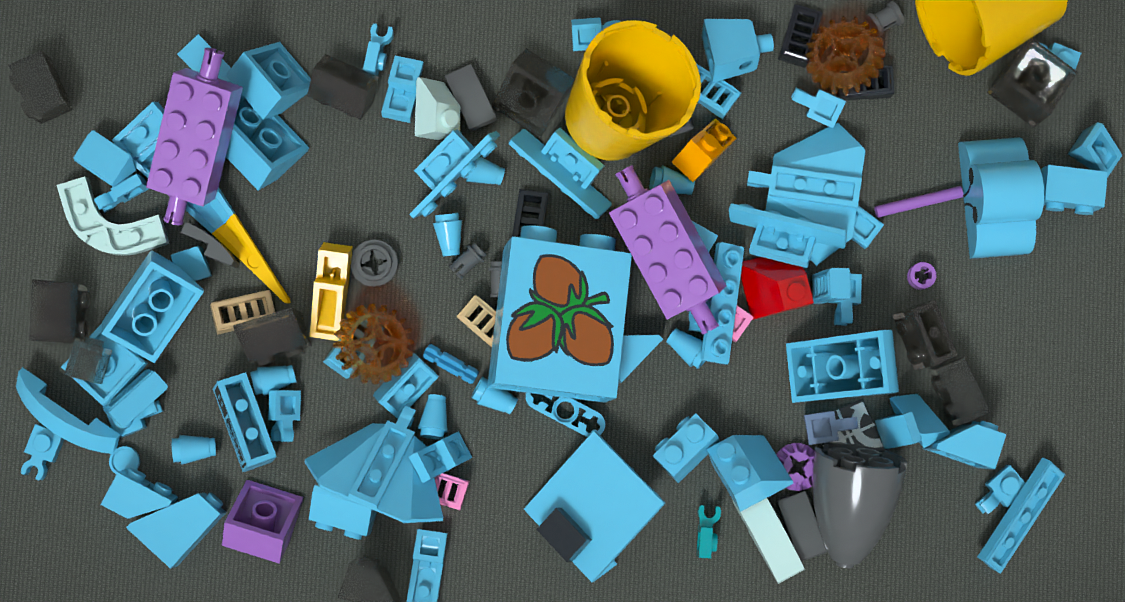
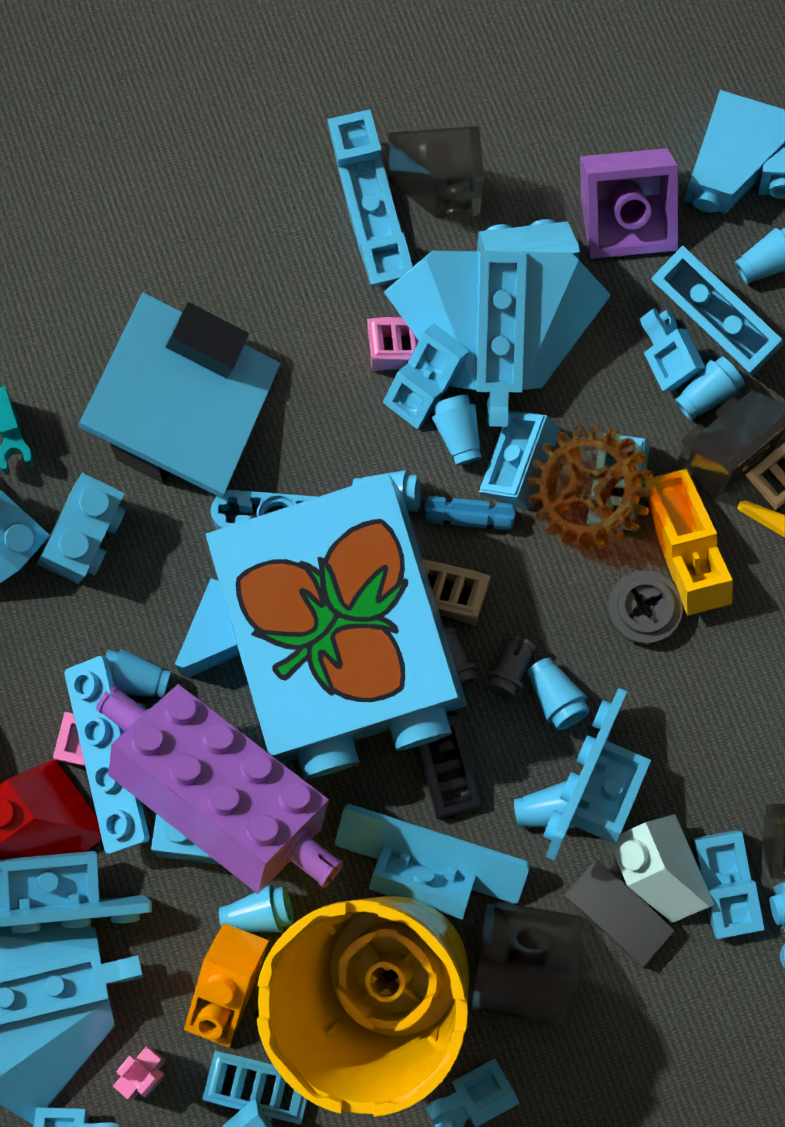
camera: 160 degrees right, 10 degrees down
none -> bright pink plate [113,1046,167,1100]

